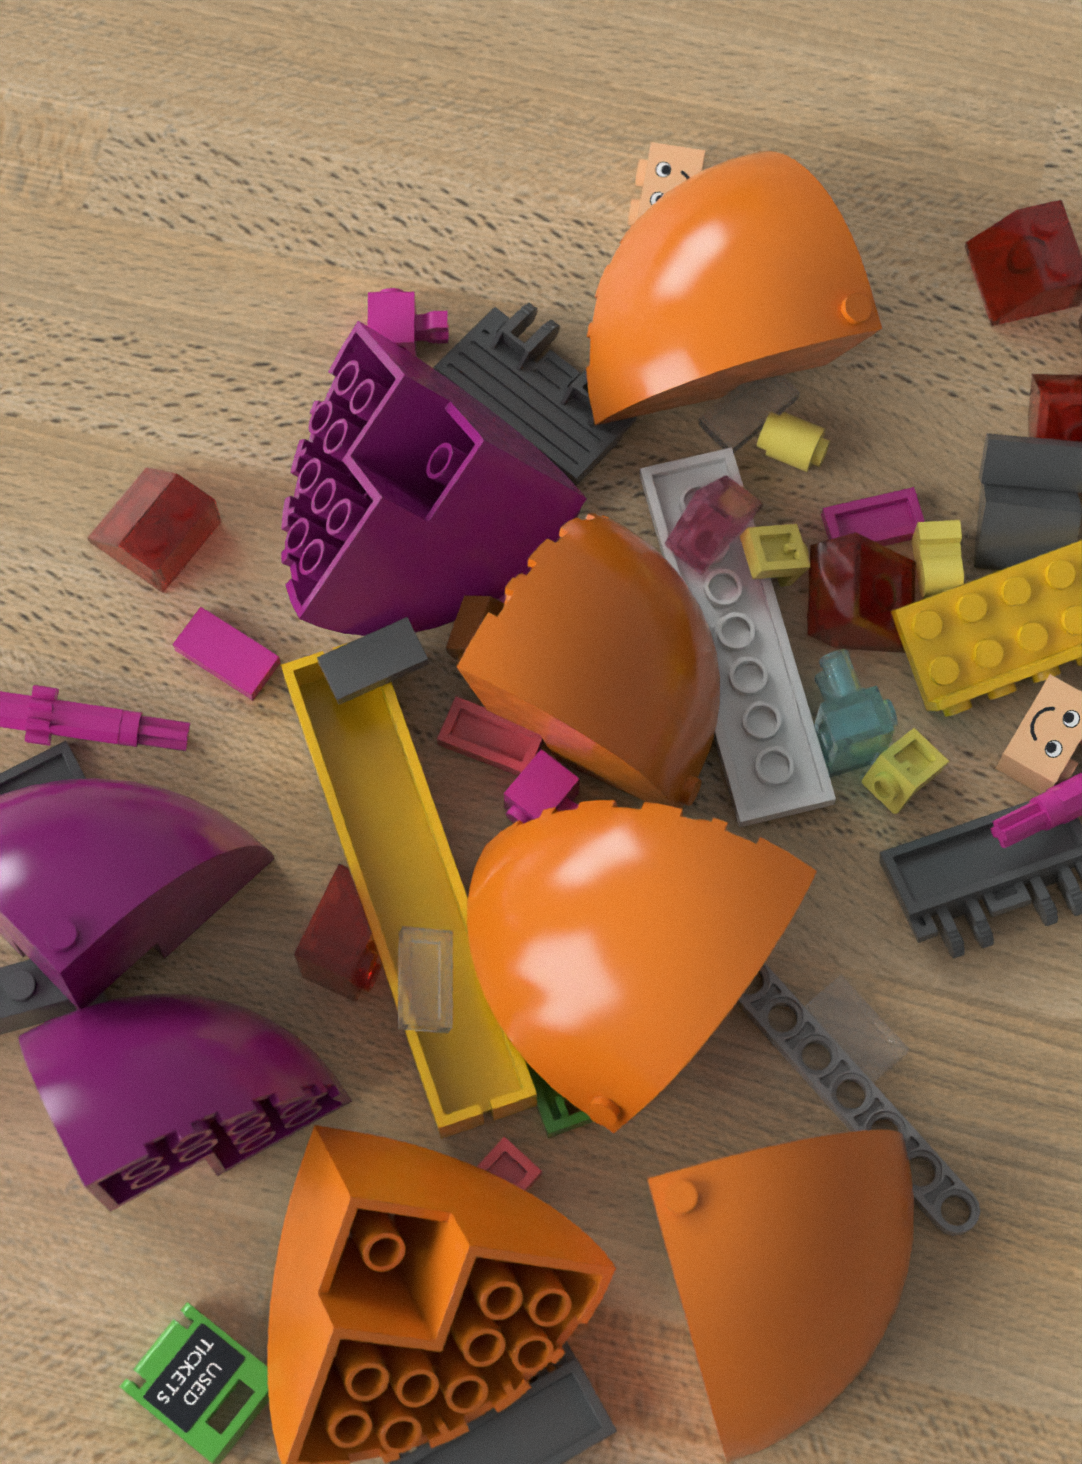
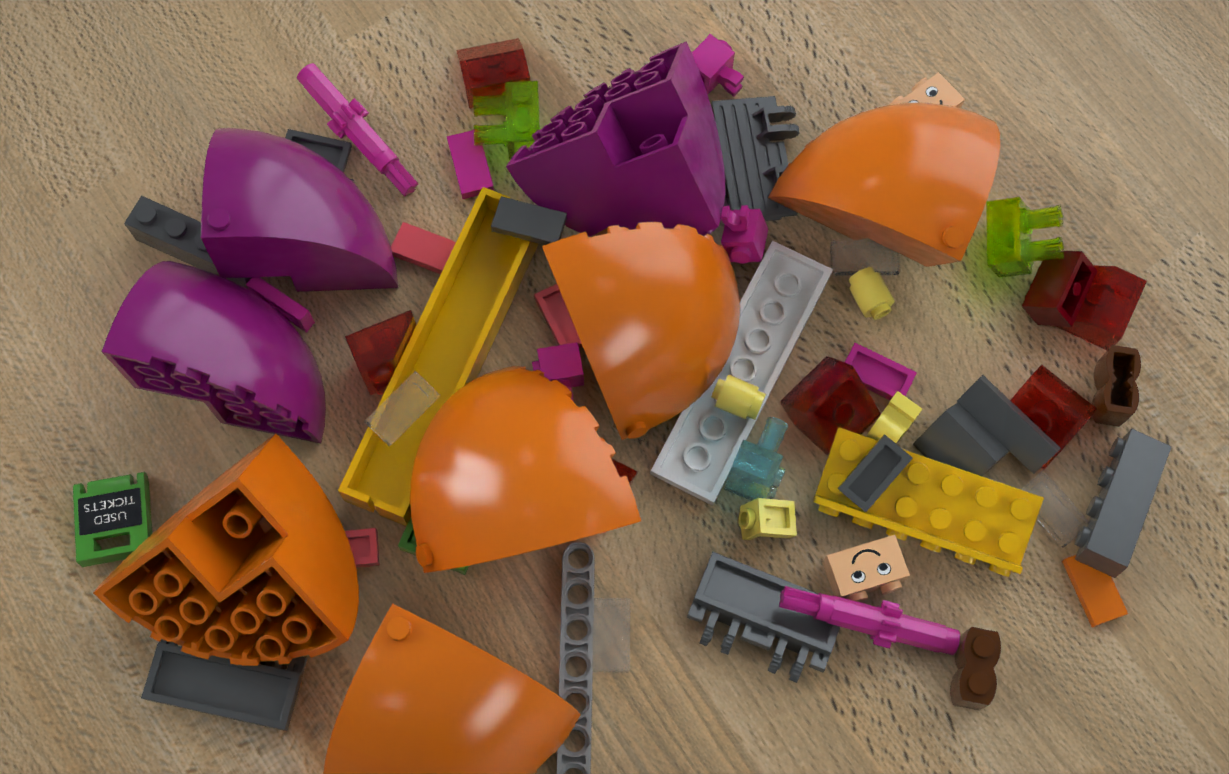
camera: 40 degrees right, 0 degrees up
clear pink slope [665,475,763,575] -> none
light yellow bracket [739,524,811,587] -> none
none -> dark pink tile [246,277,315,333]
none -> coral tile [391,222,456,274]
none -> clear neon green brick [473,81,541,159]
none -> light yellow brick [711,374,766,420]
none -> dark pink brick [721,205,769,264]
none -> dark grey tile [838,434,912,512]
none -> clear neon green brick [986,197,1064,278]
none -> dark red brick [1022,250,1097,327]

